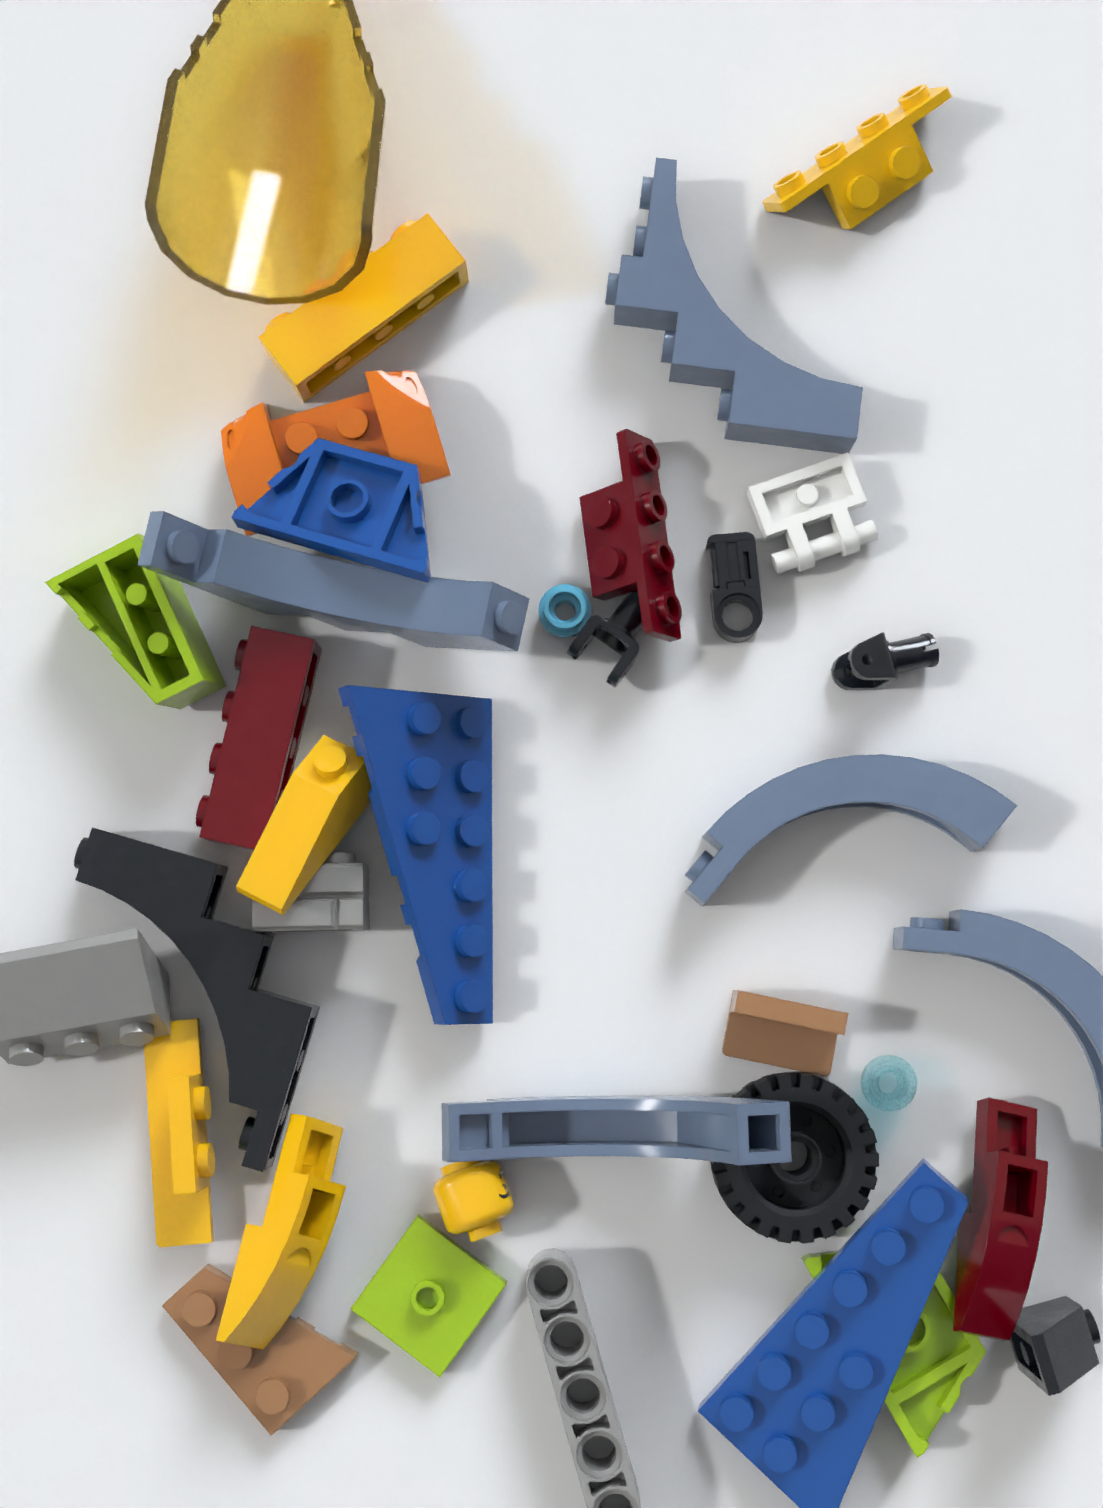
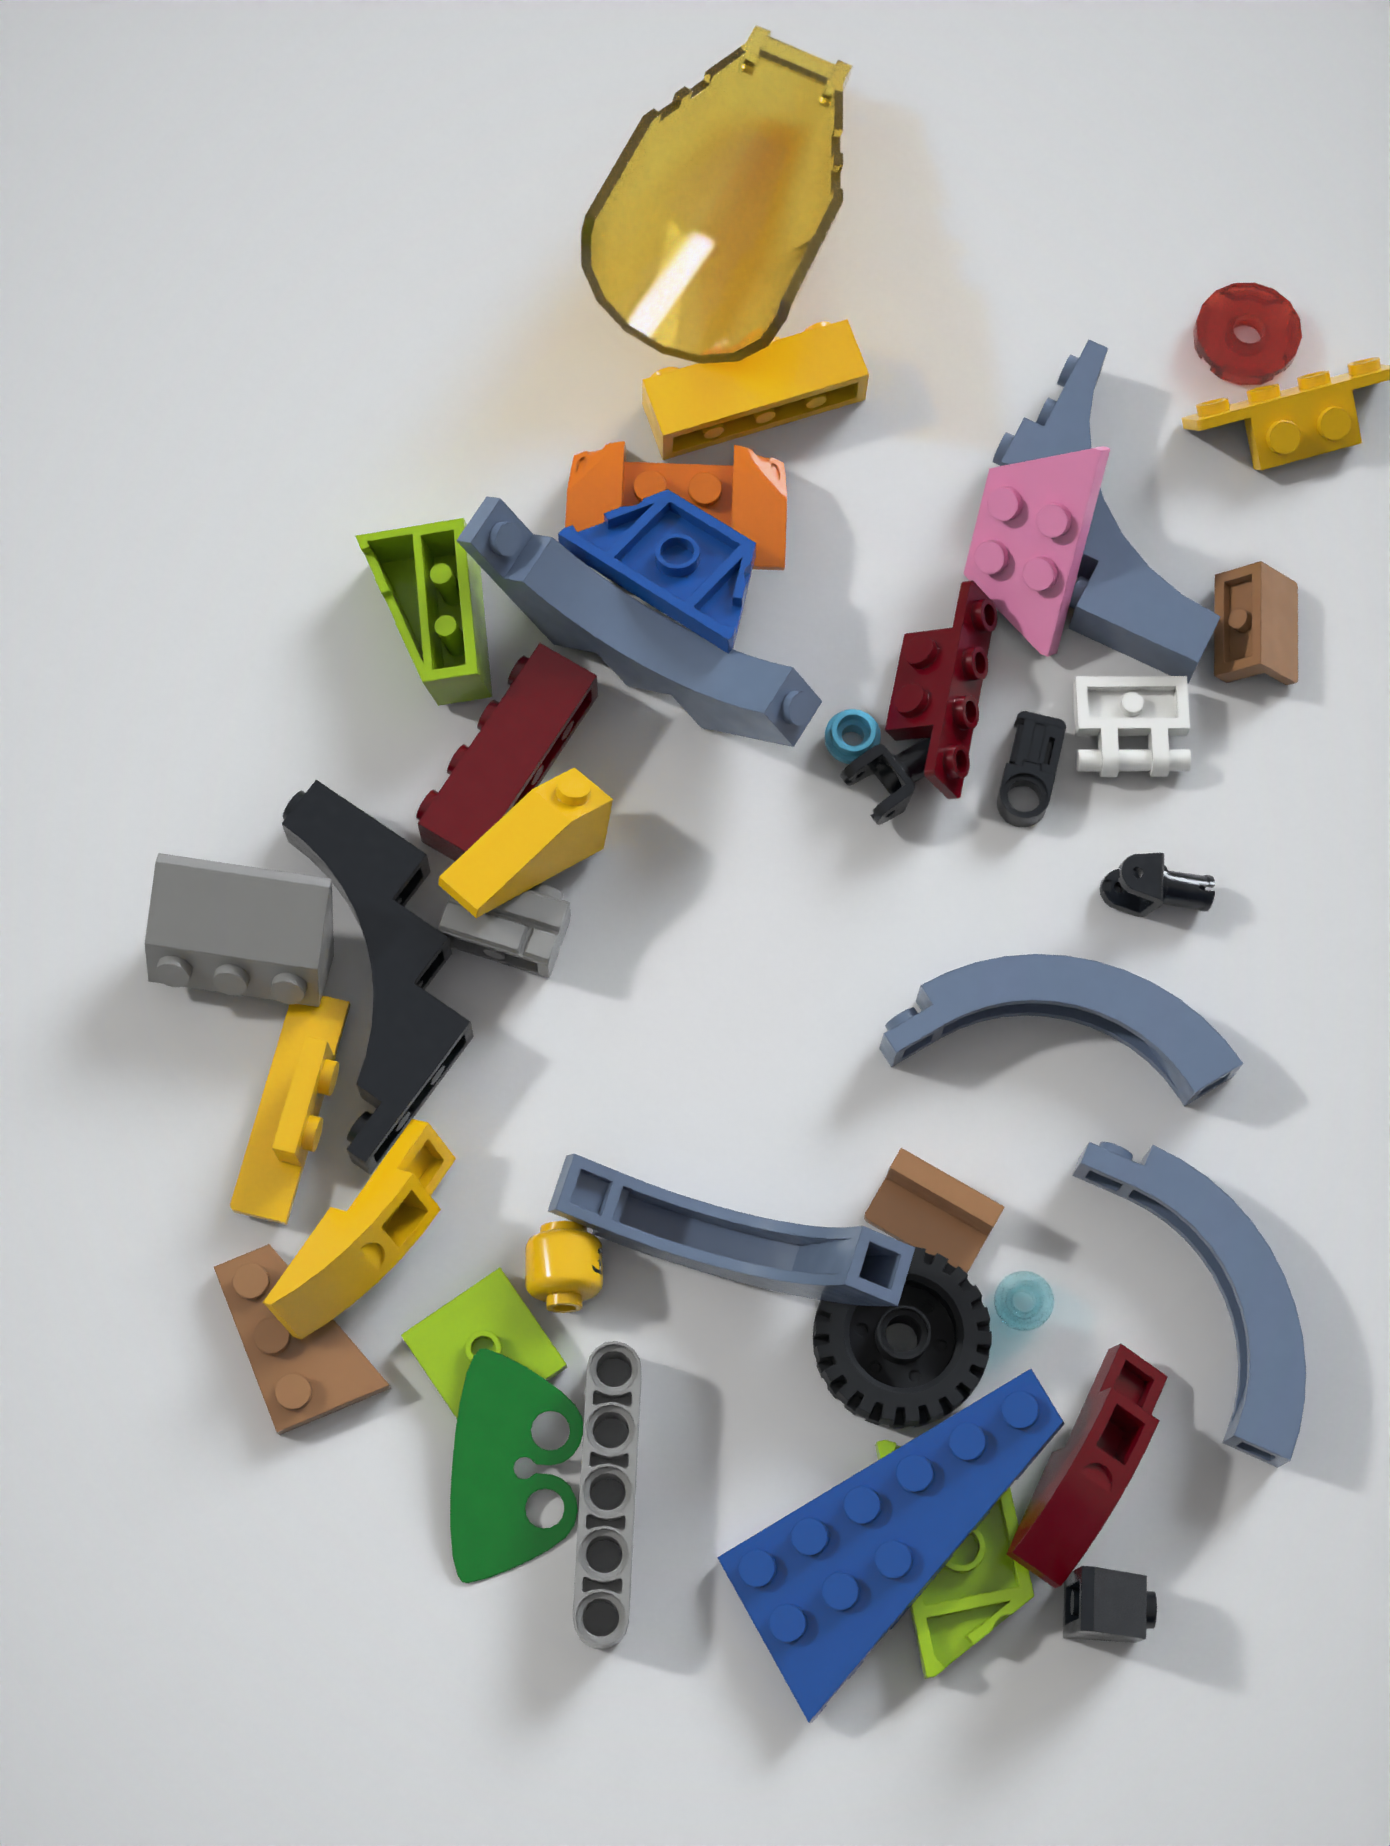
camera: 10 degrees right, 10 degrees down
blue wing [338,685,493,1025] -> none
none -> green piece [450,1348,583,1583]
none -> bright pink wing [964,446,1110,657]
none -> clear red tile [1193,282,1302,385]
none -> medium nougat panel [1214,561,1298,685]

